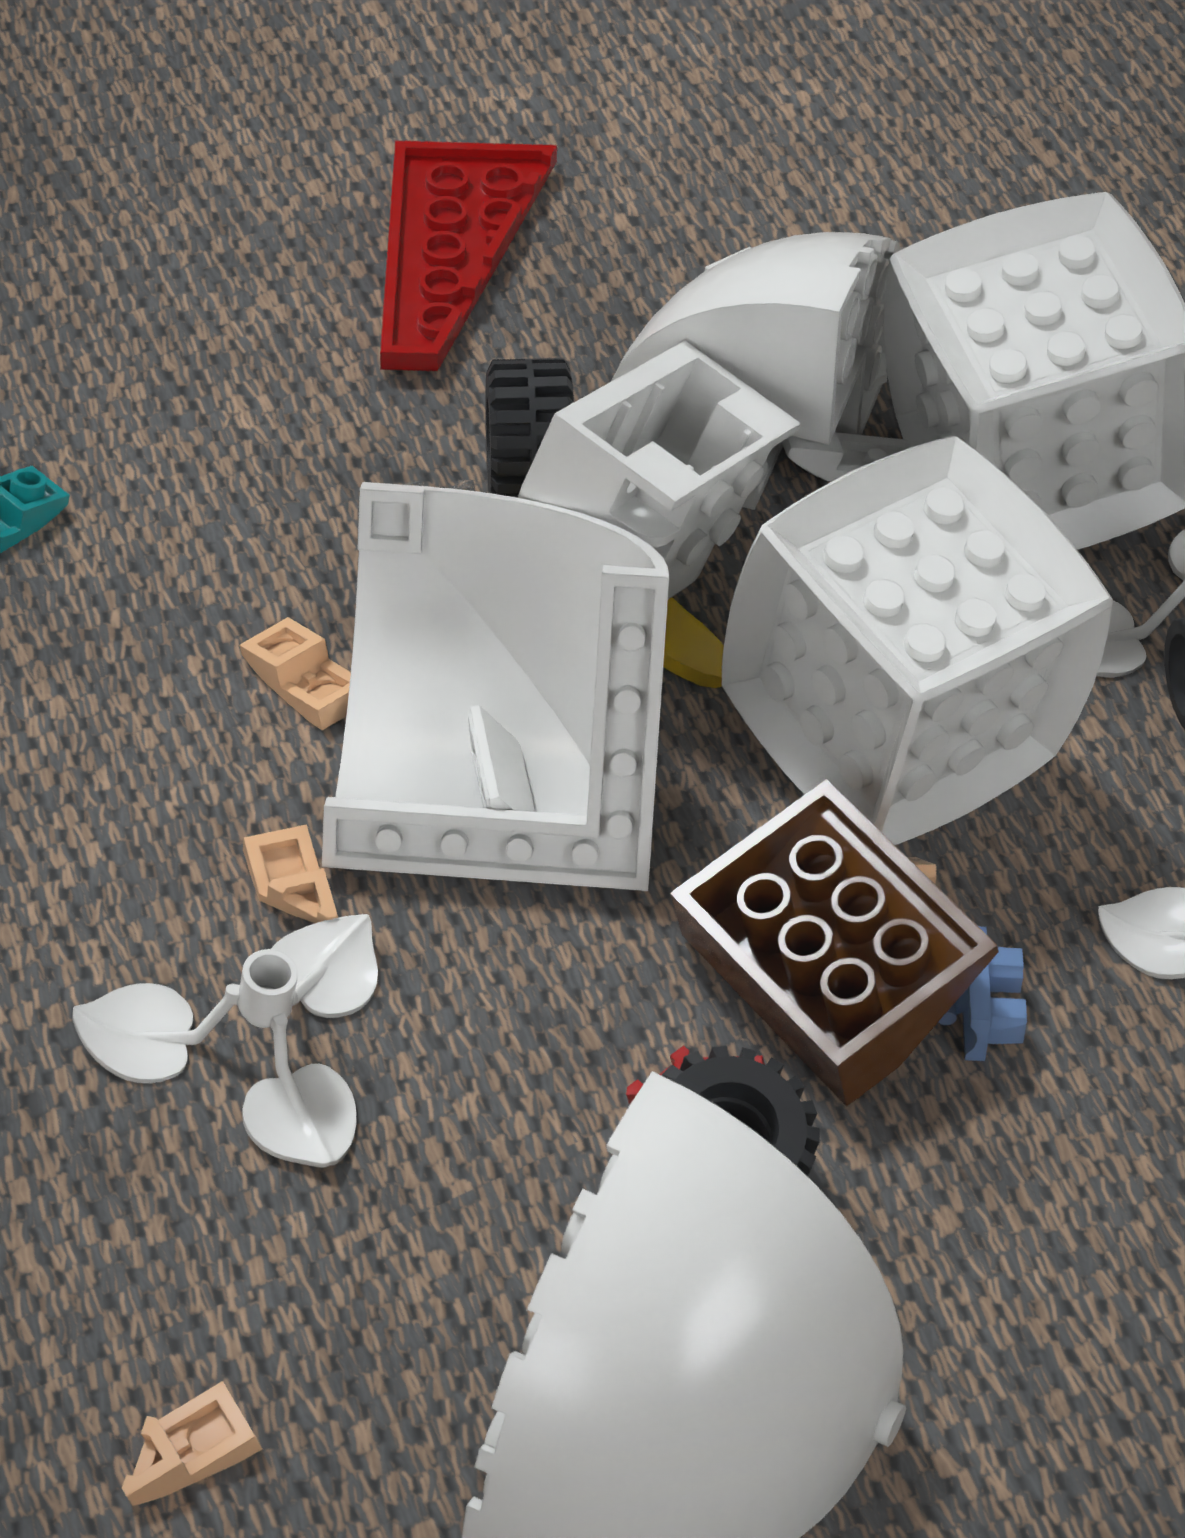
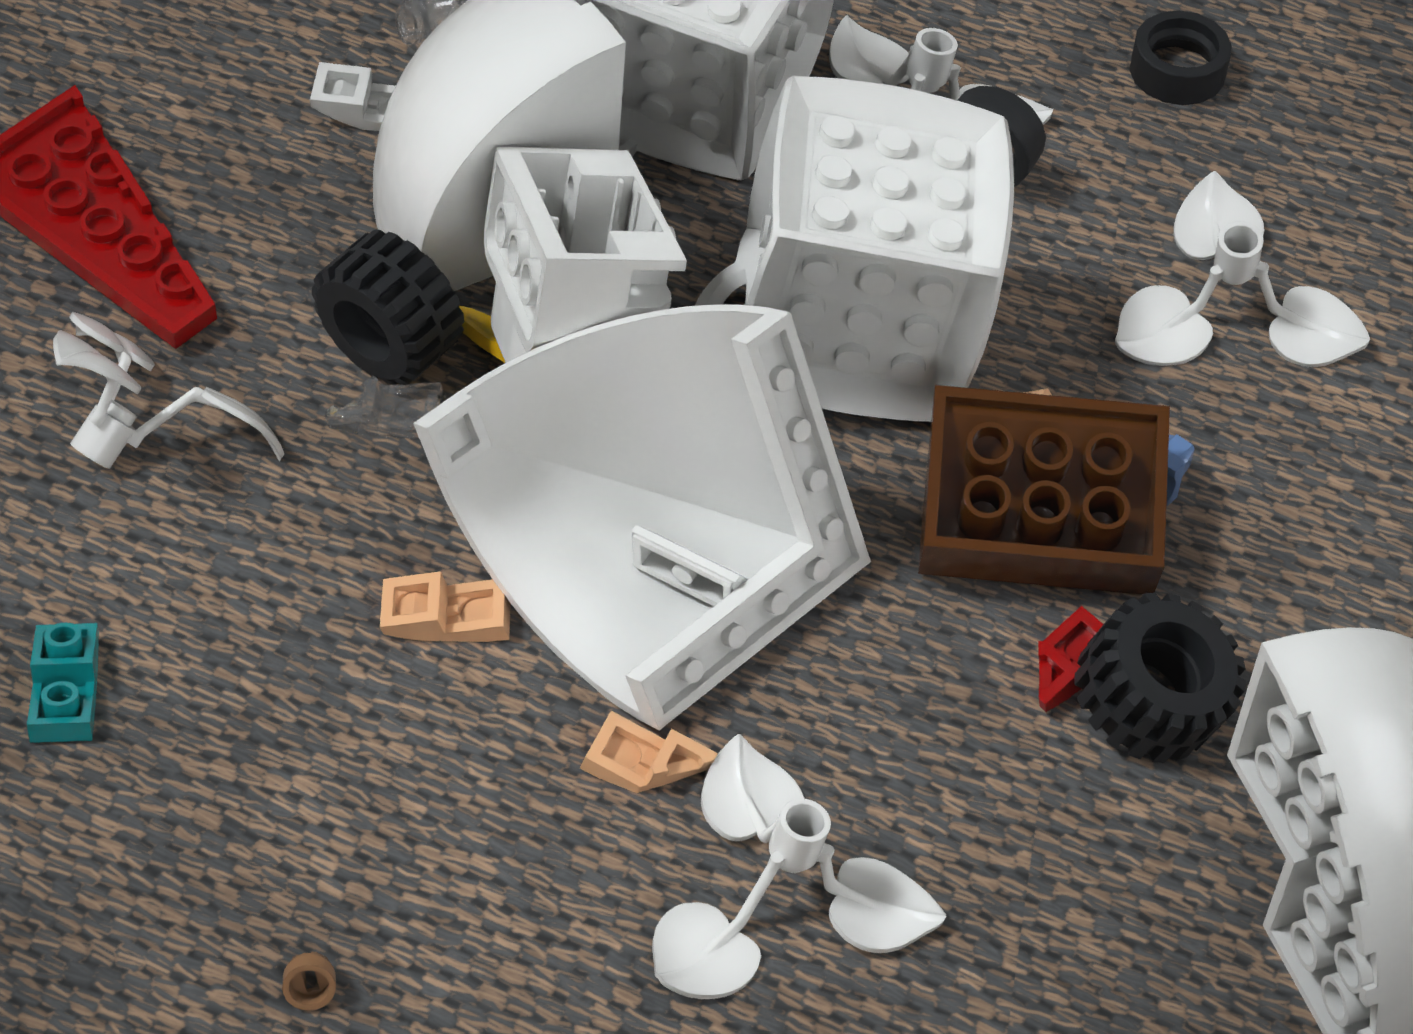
camera: 50 degrees left, 5 degrees up
none -> white plant [53,312,284,469]

